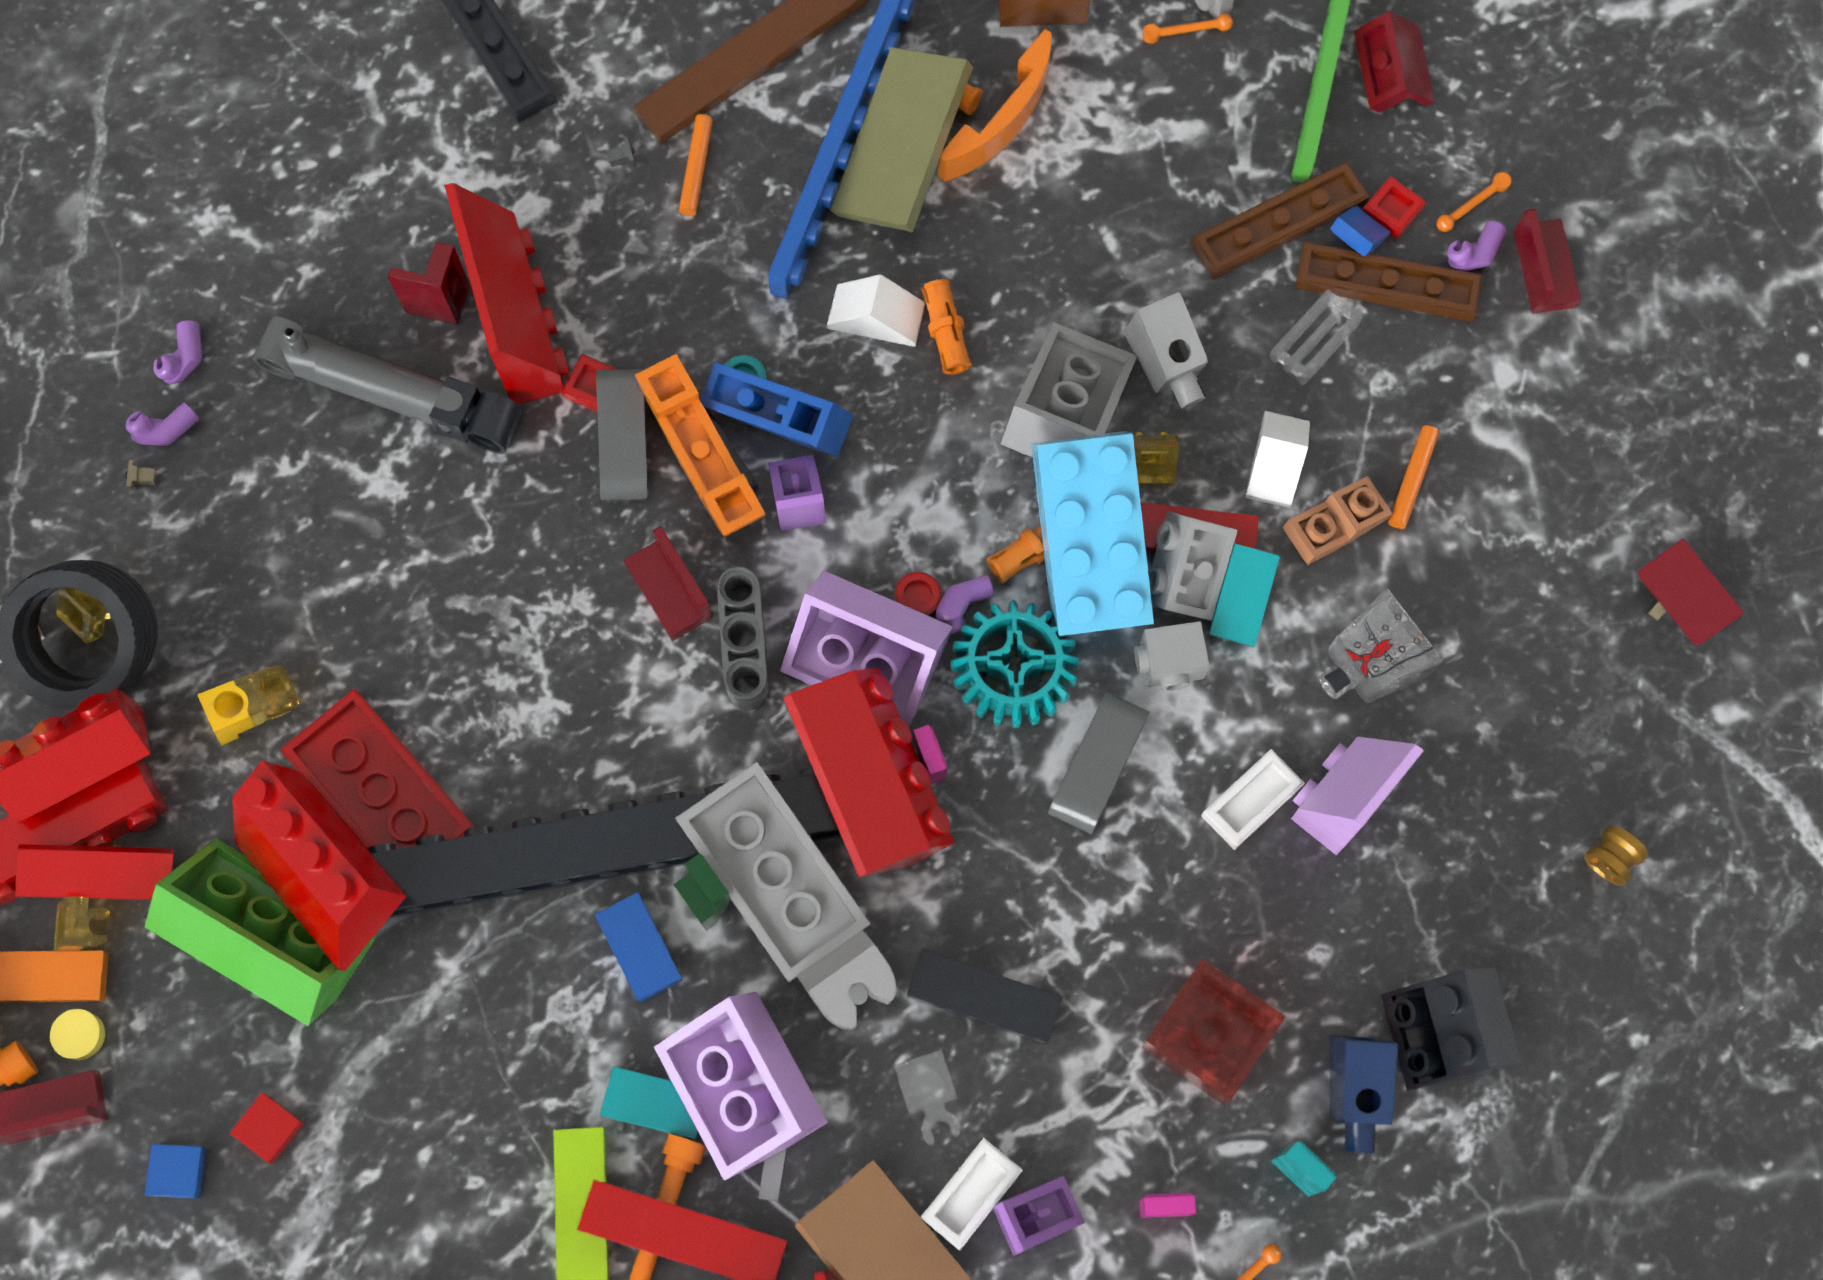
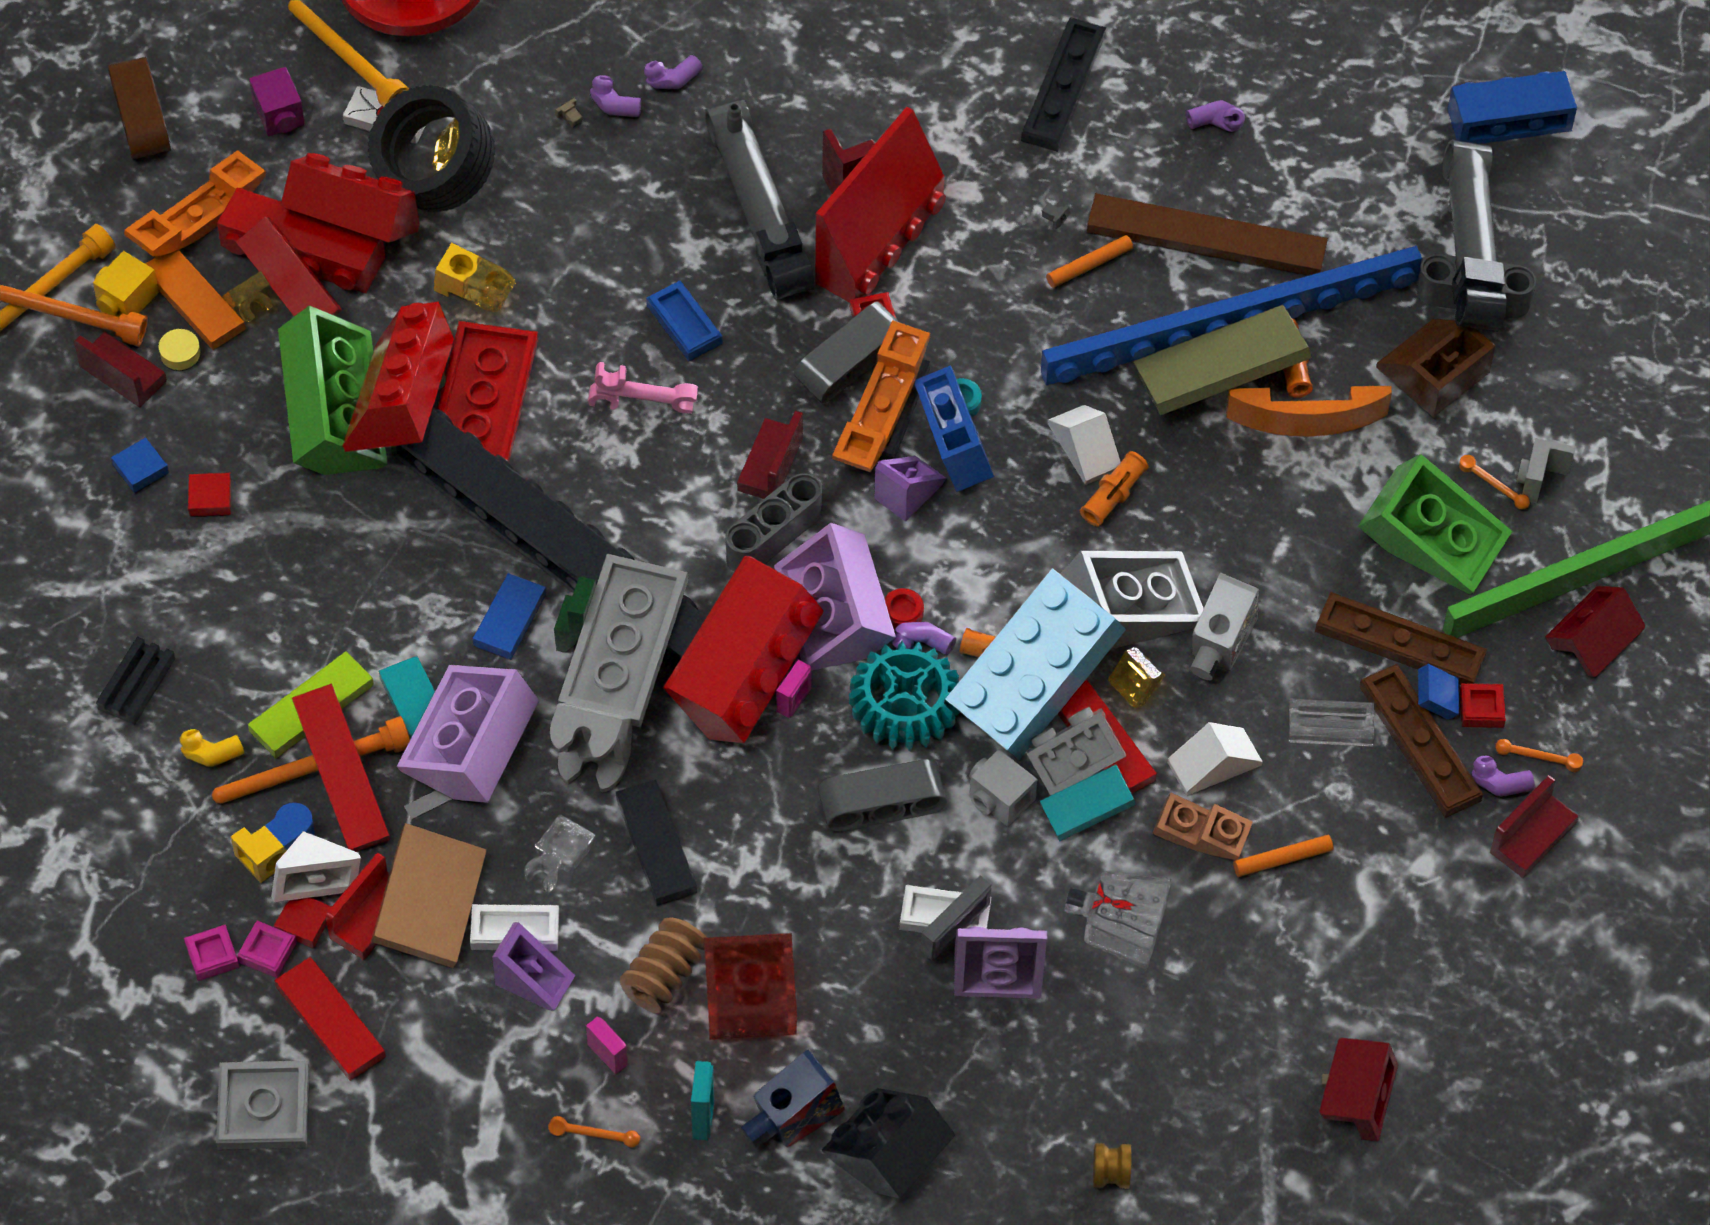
camera: 50 degrees right, 15 degrees down
none -> bright pink bar [588,362,698,413]
none -> medium nougat piece [620,918,711,1013]
none -> blue tile [646,281,723,361]
none -> dark grey tile [920,875,992,960]
none -> bright green slope [1358,454,1513,595]

